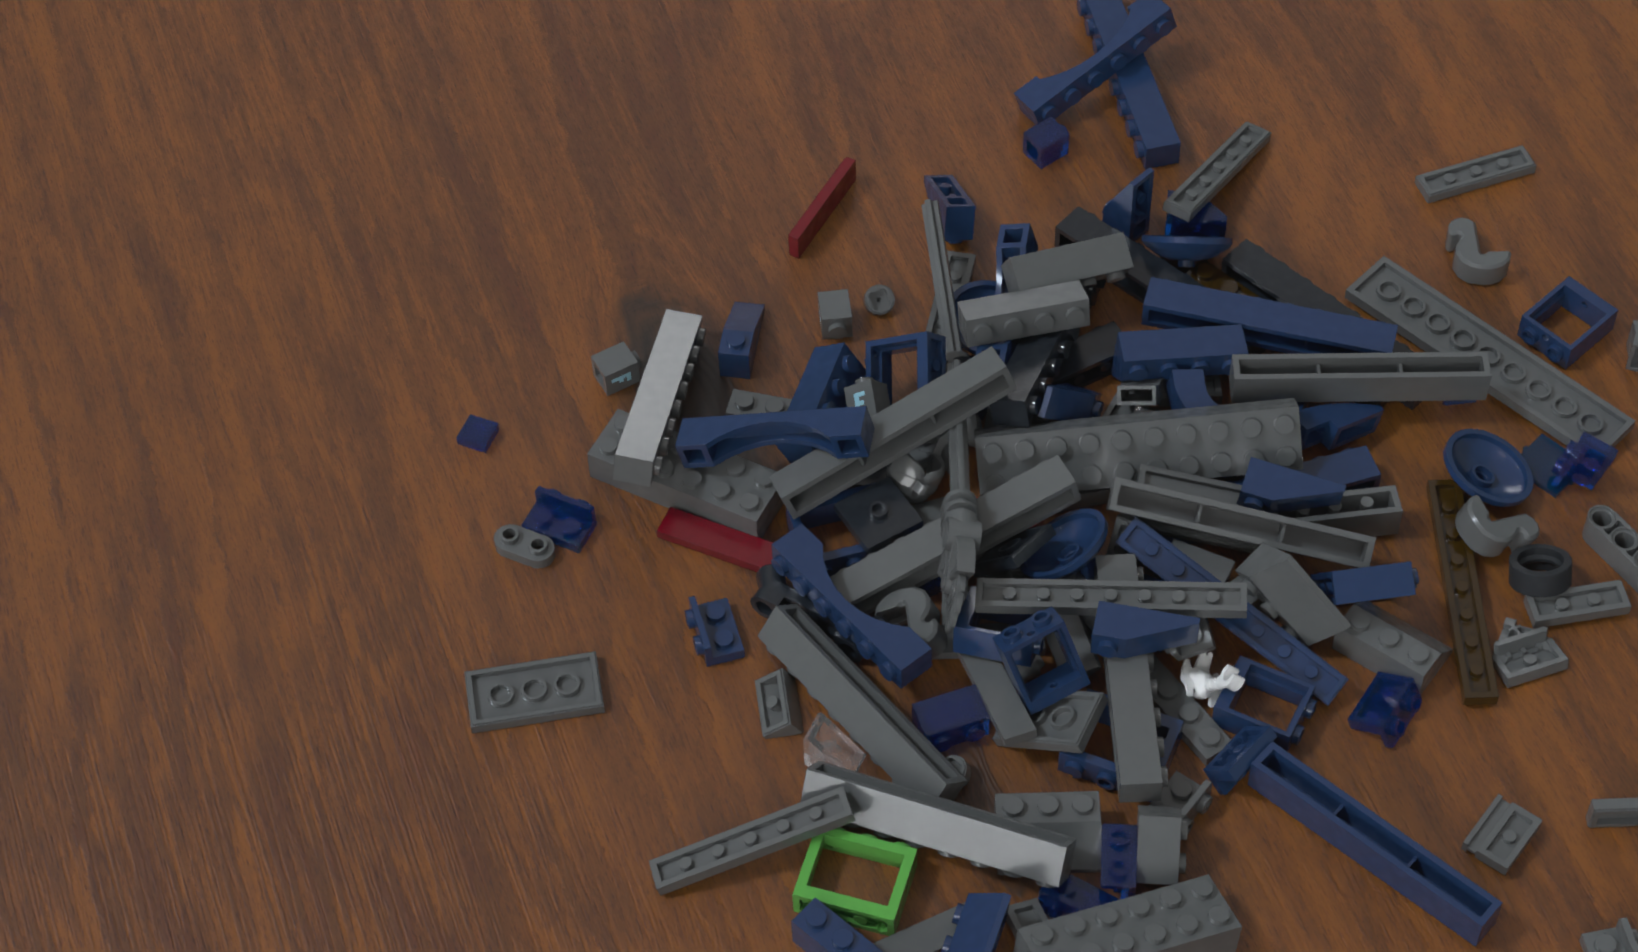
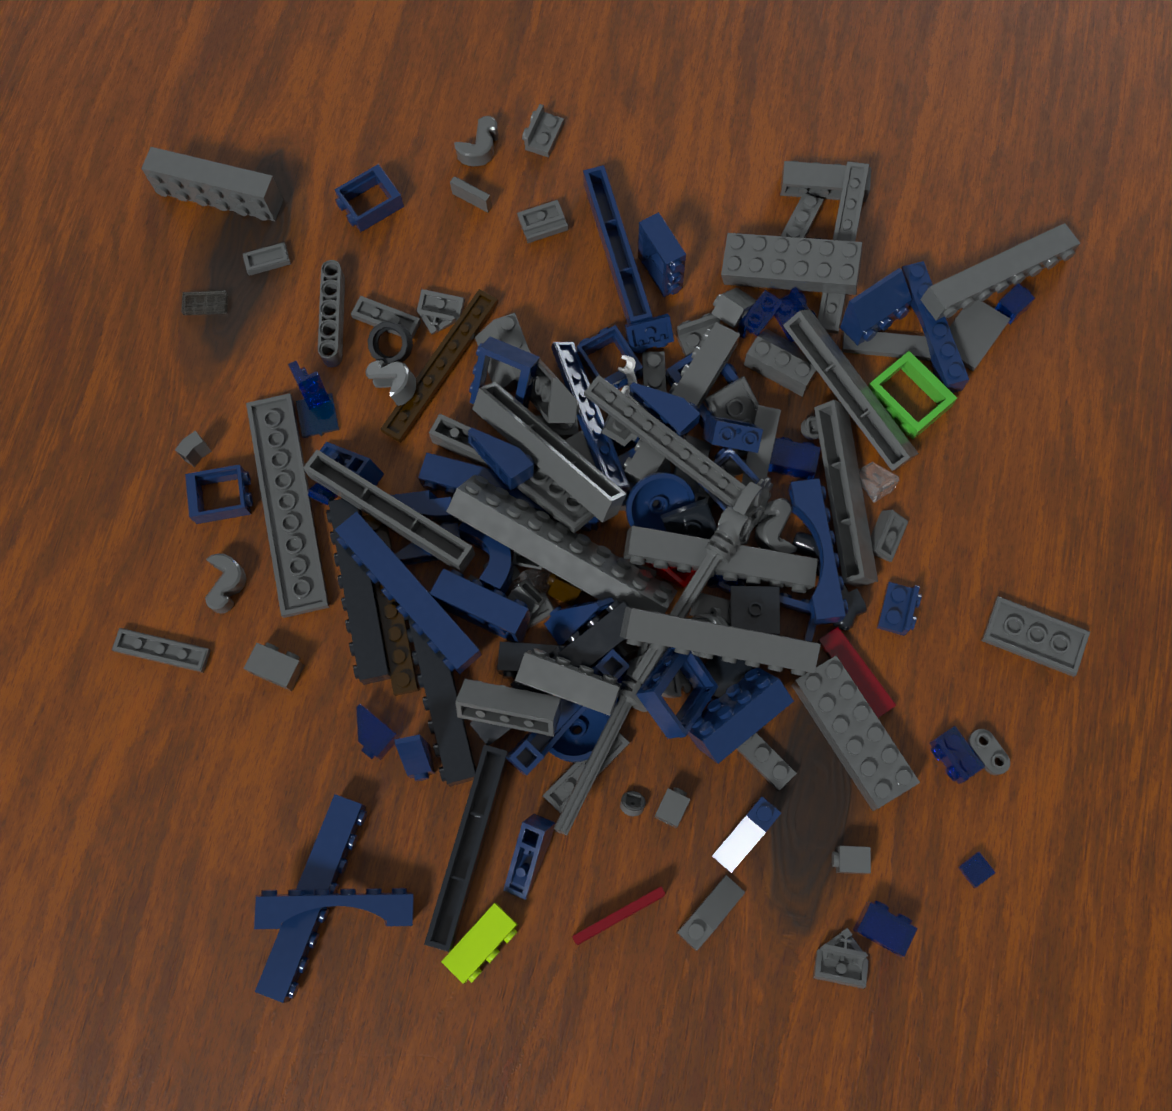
camera: 145 degrees left, 20 degrees up
brick [612,309,706,487] -> none
dark grey plate [649,786,856,896] -> none
dark blue arch [675,406,875,468] -> none
dark grey brick [844,377,890,417] -> none
clear blue brick [1023,117,1070,169] -> none
dark blue dish [1141,235,1233,267] -> none
dark grey tile [1162,122,1271,222] -> none
clear blue bracket [1347,671,1422,748] -> none
dark blue dish [1443,429,1534,507] -> none
none -> dark grey brick [243,642,305,691]
none -> dark blue slope [320,442,384,486]
none -> black brick [424,745,509,952]
none -> lime brick [441,903,518,984]
none -> dark blue window [638,212,686,297]
none -> dark grey slope [676,875,745,951]
none -> dark grey slope [813,928,868,989]
none -> clear blue brick [853,900,918,957]

